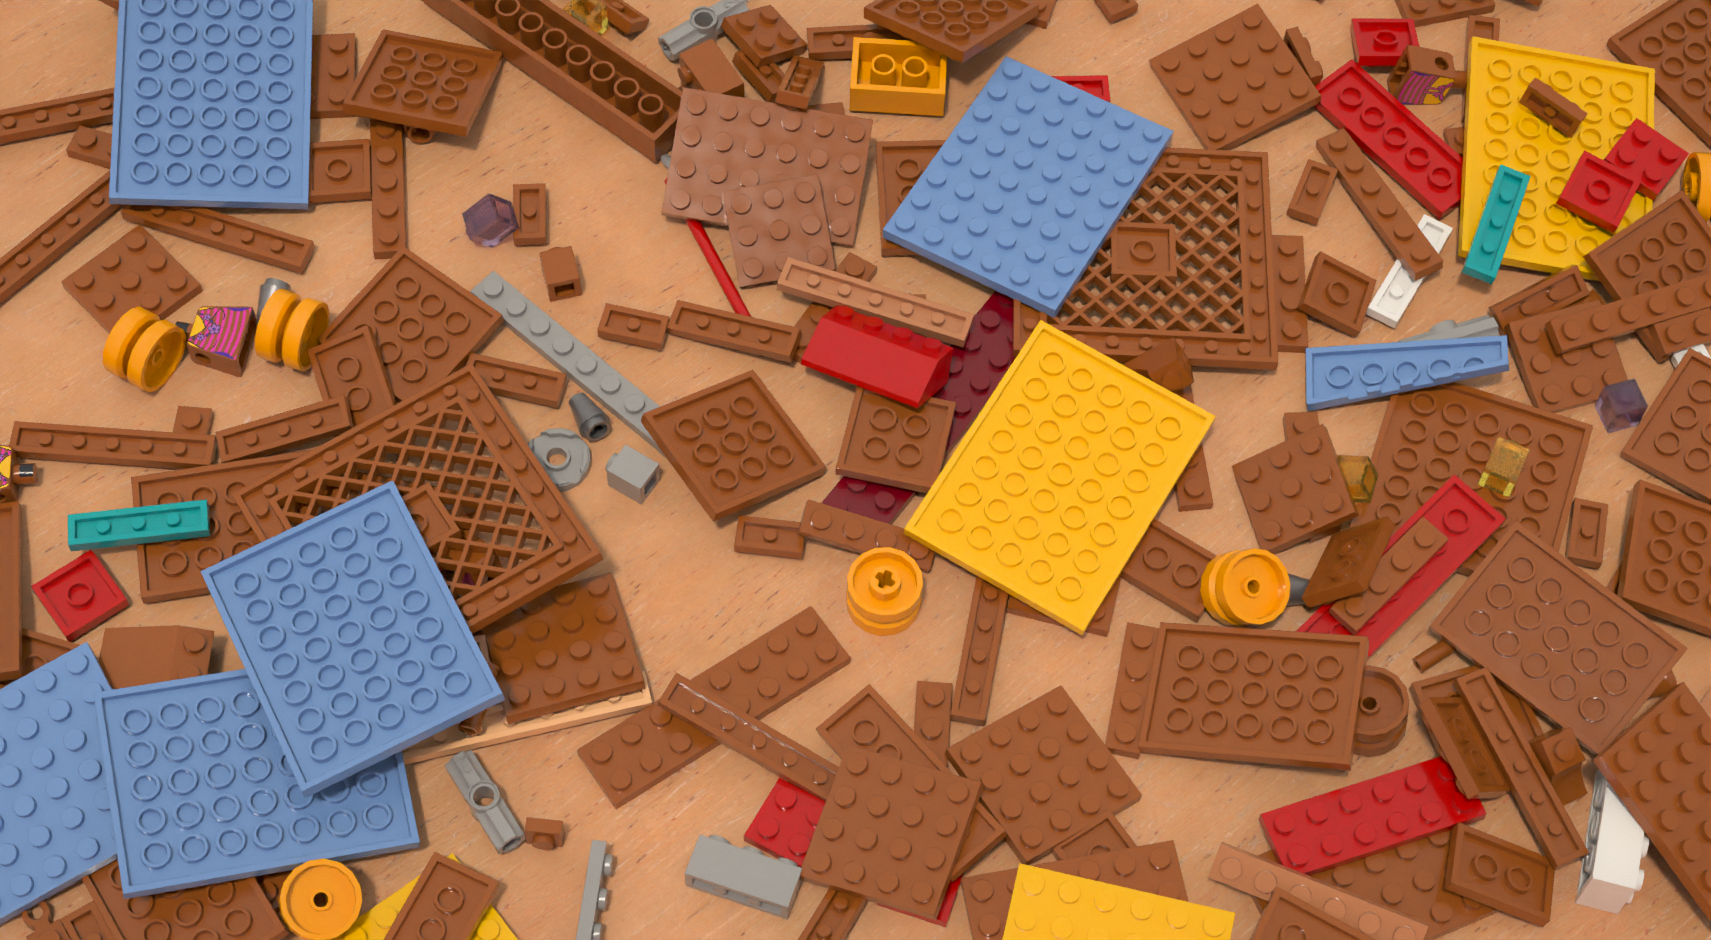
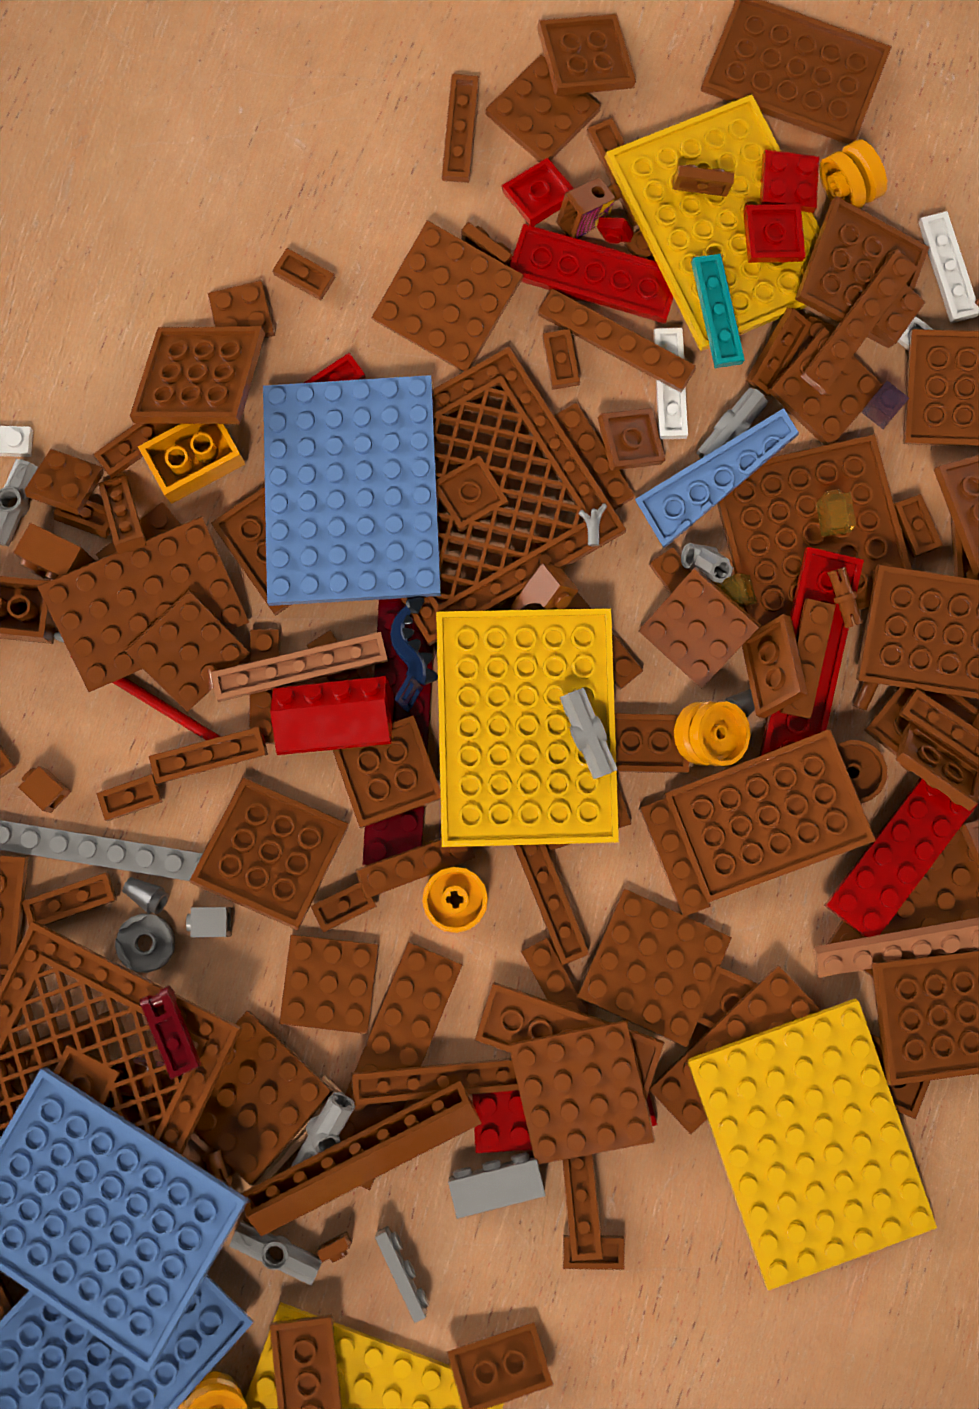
camera: 30 degrees left, 20 degrees up
none -> dark red plate [140,985,202,1079]
none -> dark orange brick [241,1081,481,1237]
none -> dark orange plate [279,935,379,1034]
none -> light grey piece [292,1092,355,1167]
none -> dark blue piece [390,597,438,713]
none -> light grey piece [560,687,618,780]
none -> light grey bar [579,504,607,547]
none -> red plate [597,217,634,244]
none -> light grey piece [681,543,733,583]
none -> dark orange pin [828,567,863,628]

